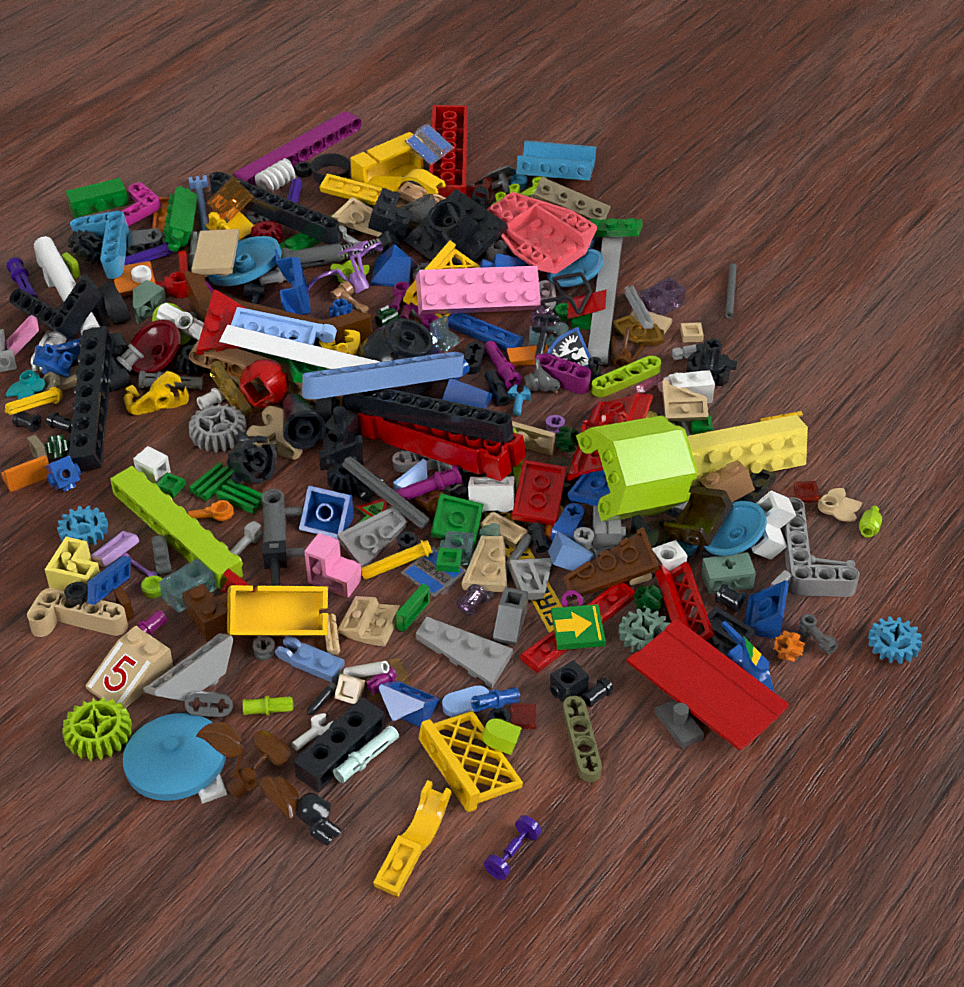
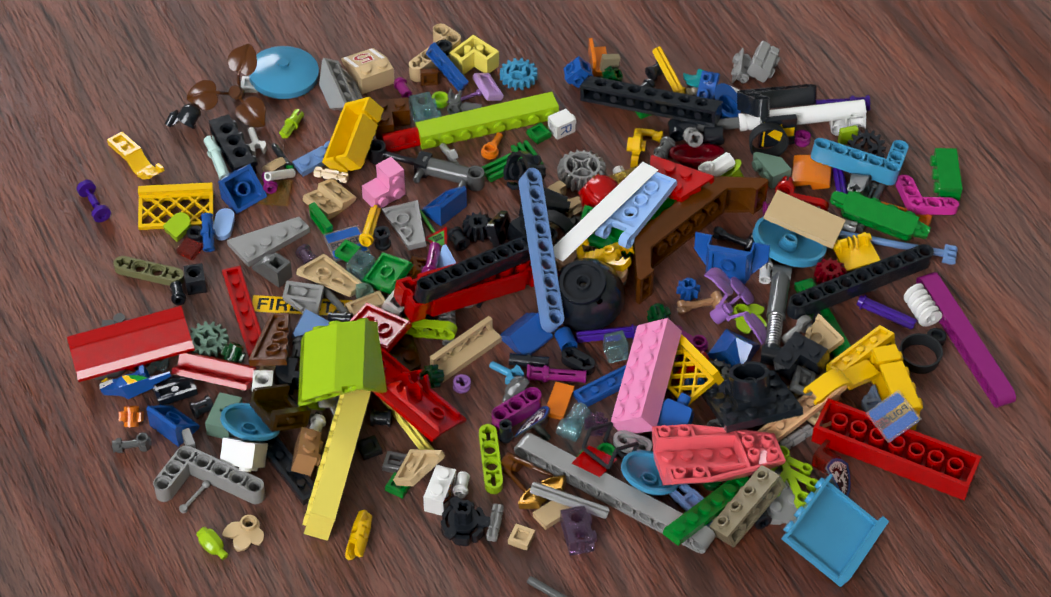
camera: 115 degrees right, 5 degrees up
bright pink tile [6,315,39,356] -> none
lime gear [62,697,132,761] -> none
white tile [131,265,152,283] -> none
dark grey beam [184,691,233,717] -> none
clear orange panel [207,176,254,223] -> none
dark grey axle [342,457,429,529] -> none
black piece [470,186,489,209] -> none
black piece [532,314,561,360] -> none
green tile [551,604,606,650] -> none
magenta bush [561,590,583,607] -> none
clear pink tile [626,374,664,397] -> none
clear red tile [793,481,820,503] -> none
dark azure gear [868,616,922,664] -> none

